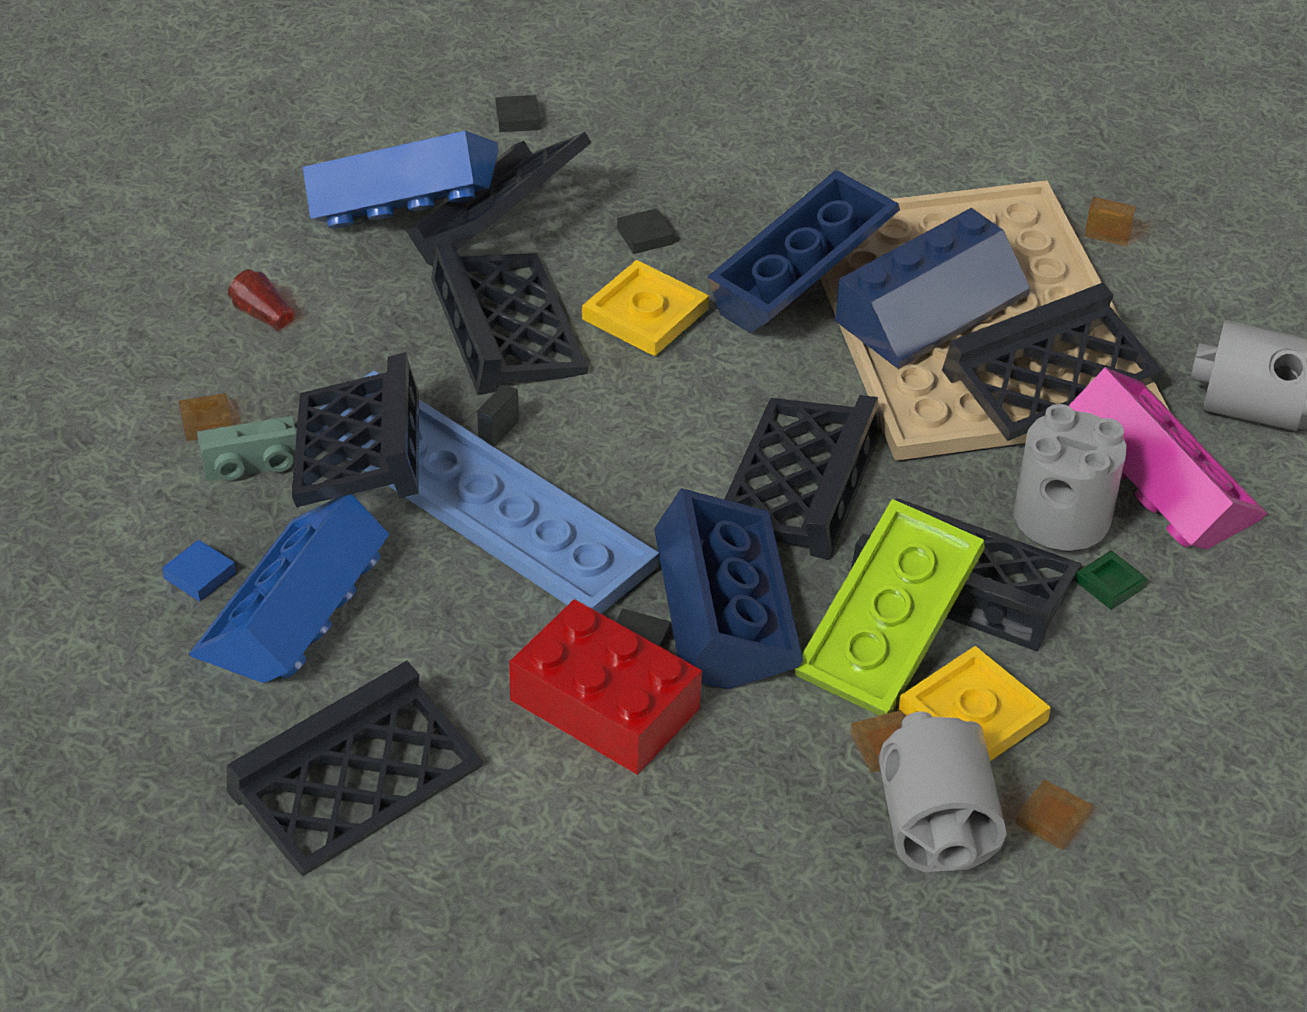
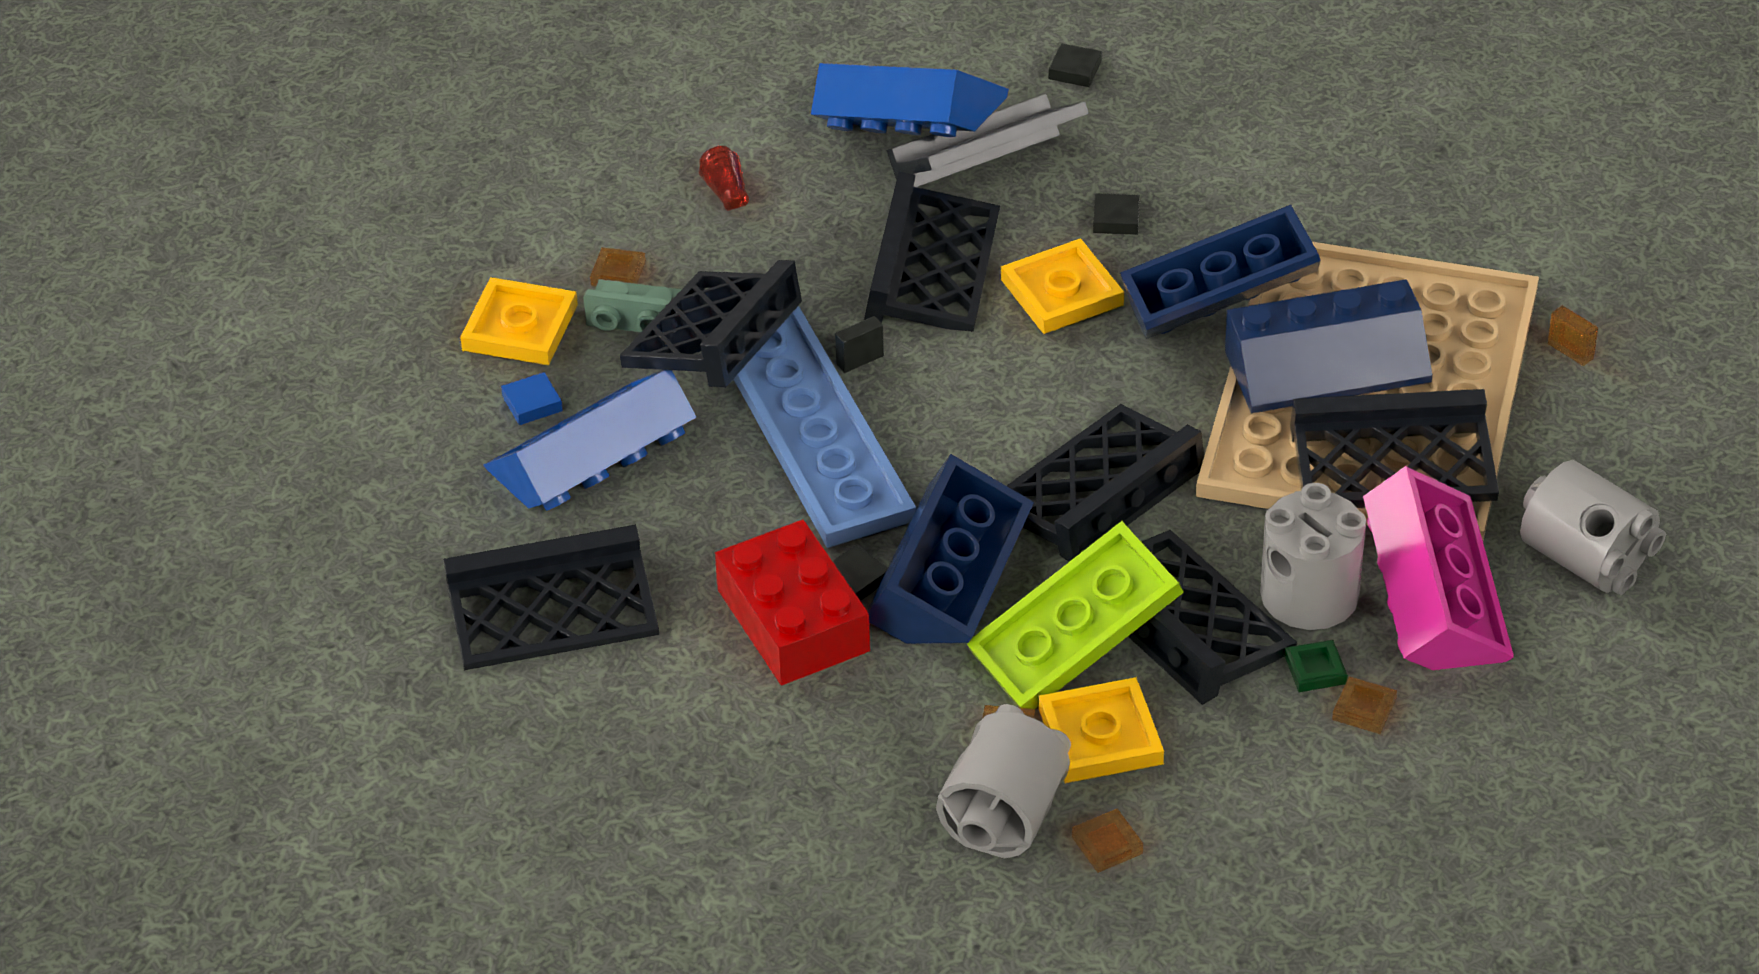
camera: 30 degrees right, 0 degrees up
none -> yellow plate [460,277,578,365]
none -> clear orange tile [1332,676,1397,734]

